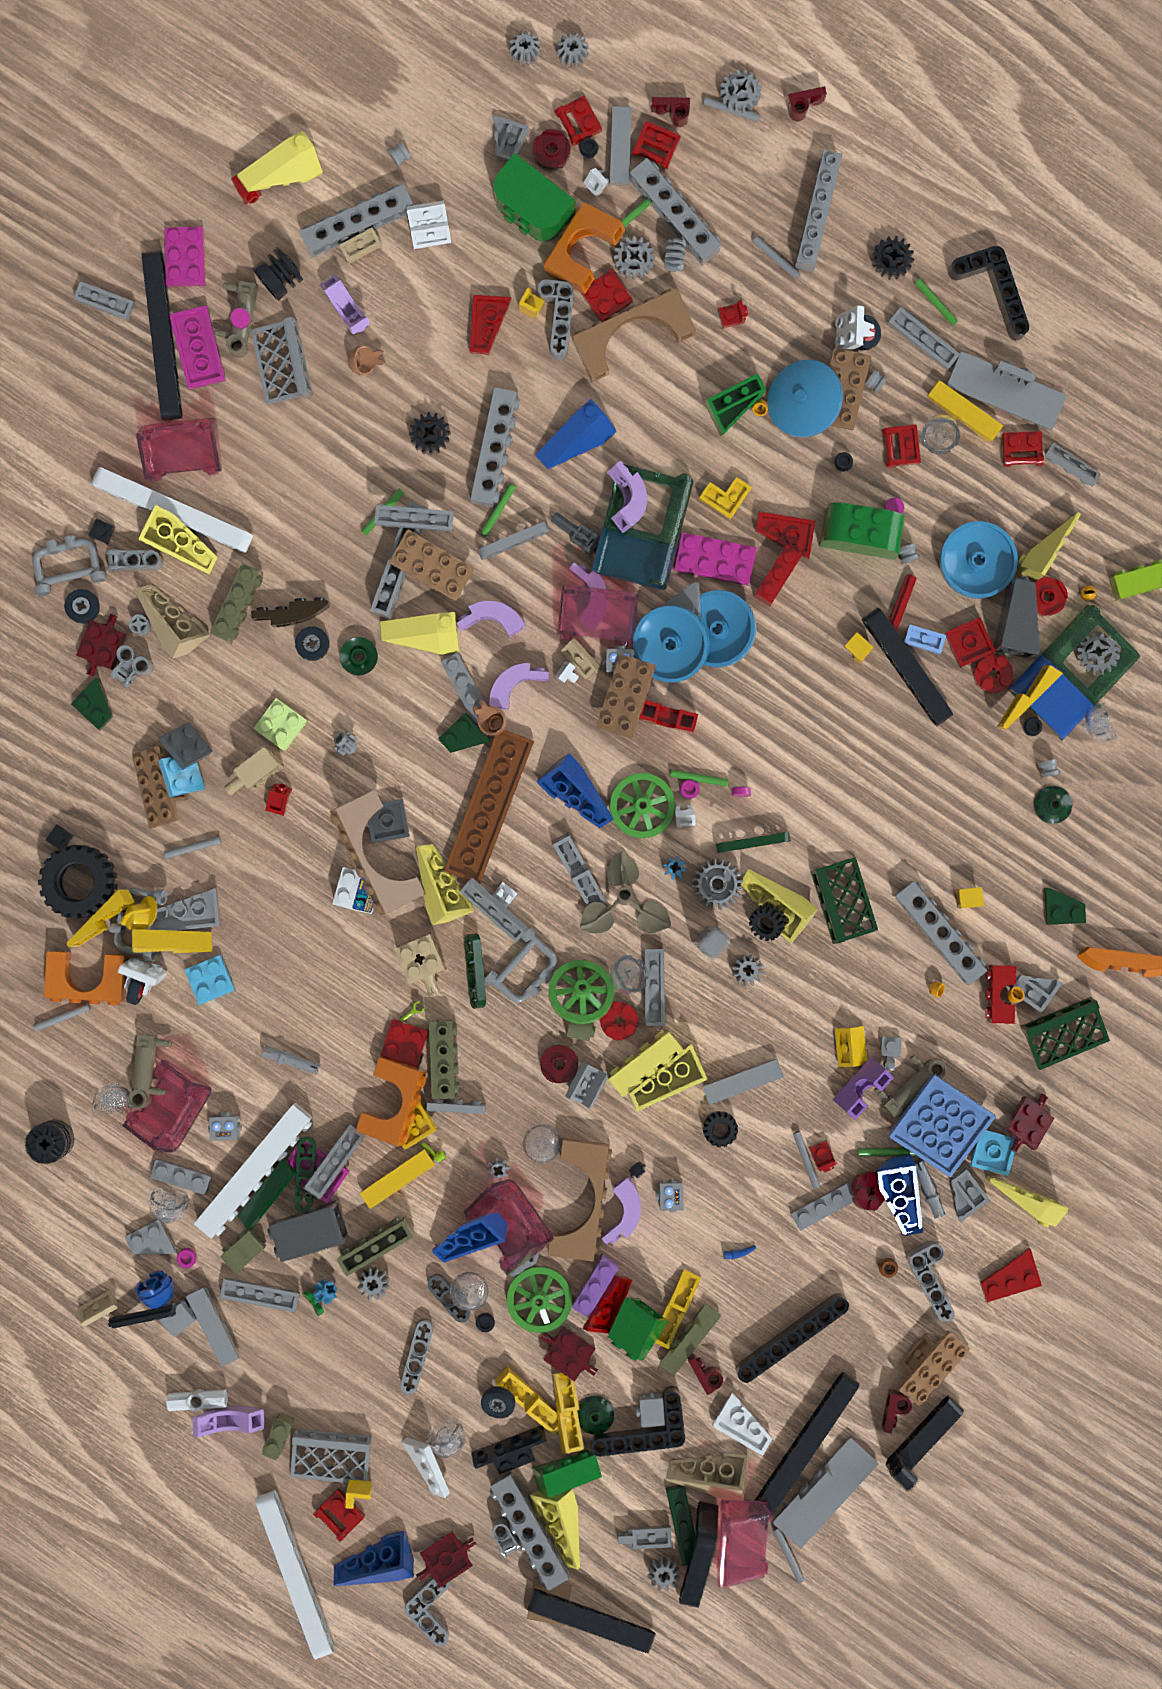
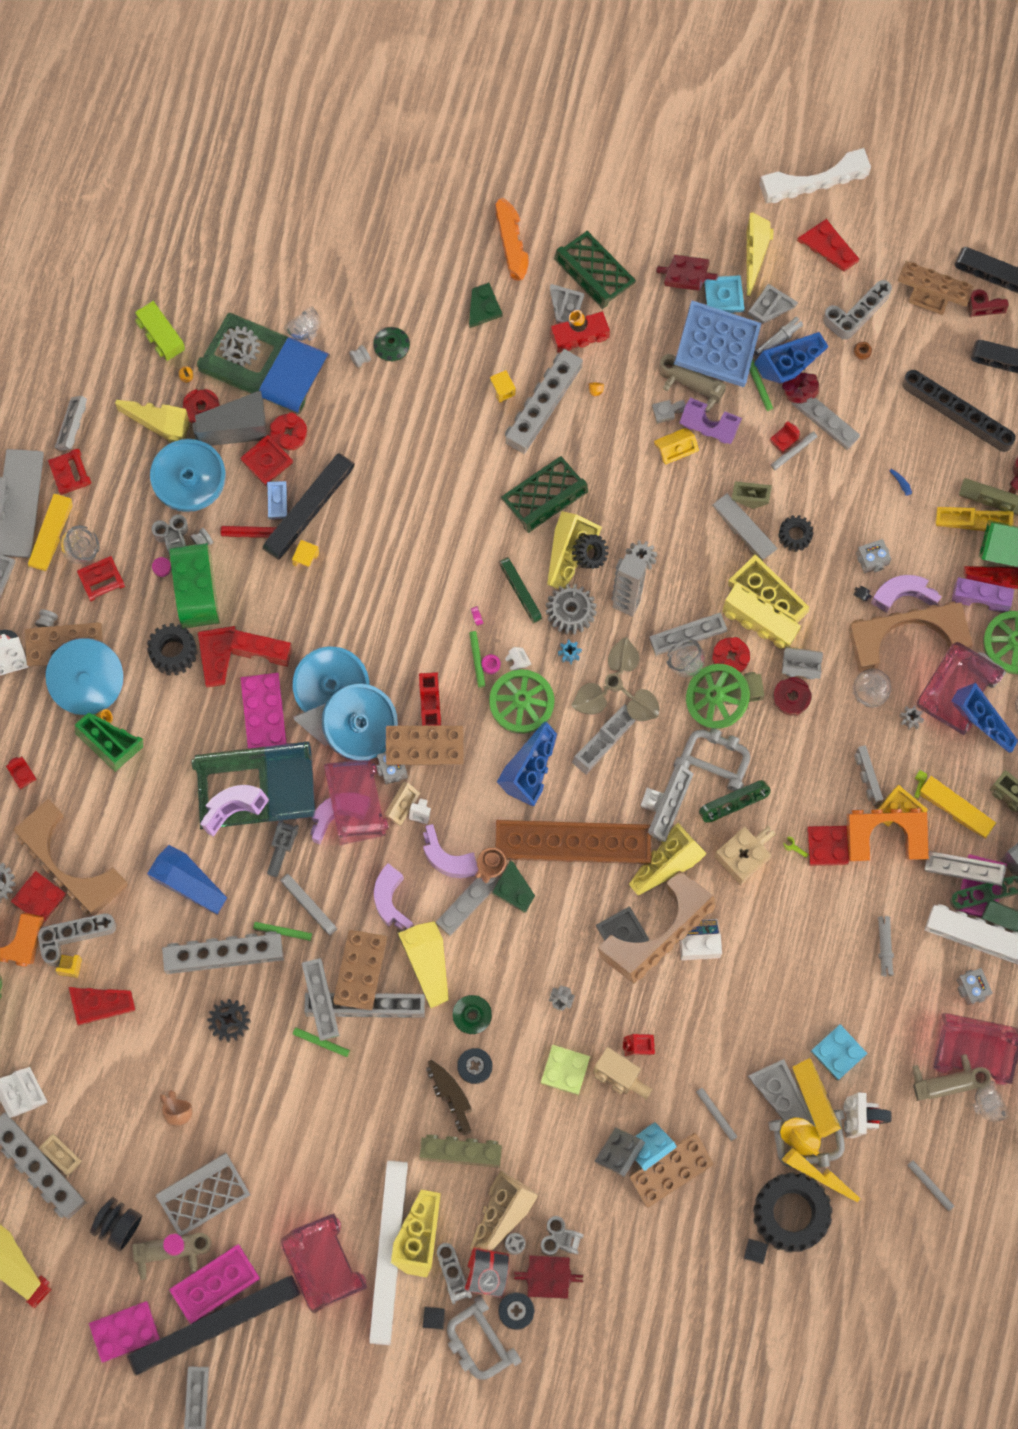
camera: 110 degrees left, 15 degrees down
orange arch [44,951,128,1005] -> none
dark green wing [71,677,113,730] -> none
lavender arch [319,274,370,334] -> none
olive brick [429,1020,459,1099] -> none
yellow plate [699,477,752,520] -> none
black plate [834,452,853,472] -> none
yellow slope [996,665,1063,729] -> none
black plate [1023,717,1042,736] -> none
none -> black tyre [147,623,197,675]
none -> light grey piece [152,514,188,556]
none -> slope [465,1247,509,1298]
none -> olive slope [732,481,772,509]
none -> white arch [759,148,871,203]

